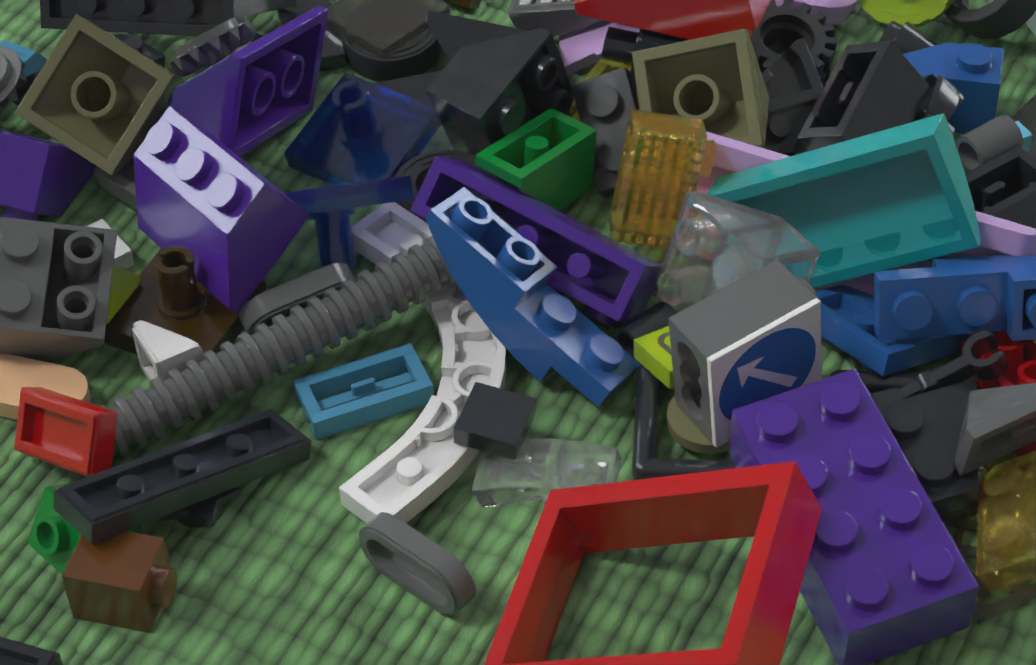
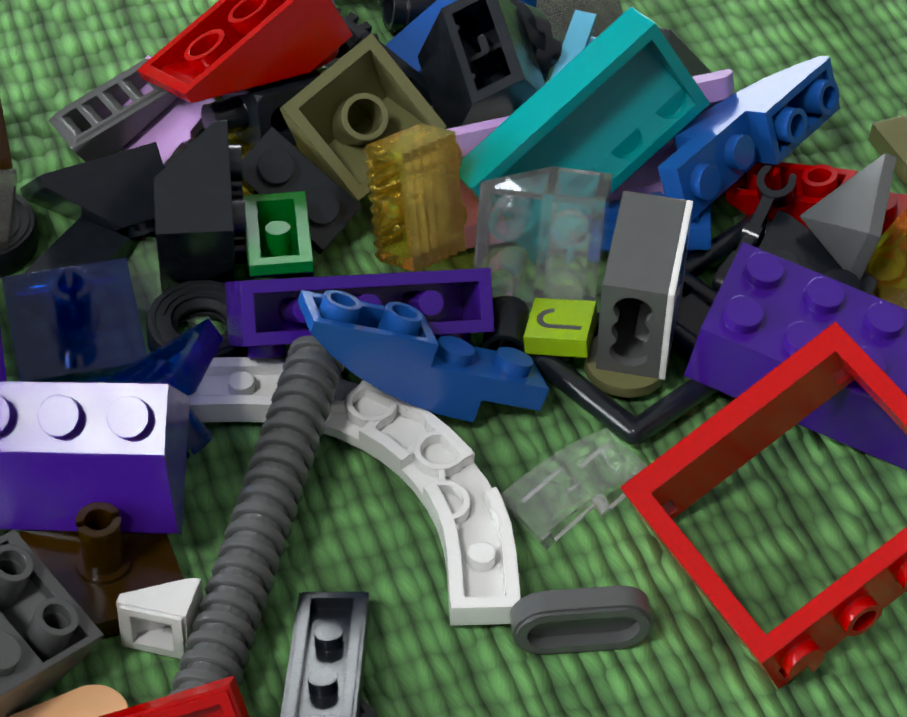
camera: 50 degrees left, 0 degrees up
dark grey tile [238,263,356,336] -> none
dark azure tile [293,343,434,440] -> none
black tile [454,382,537,460] -> none
dark grey hinge [955,115,1023,171] -> none

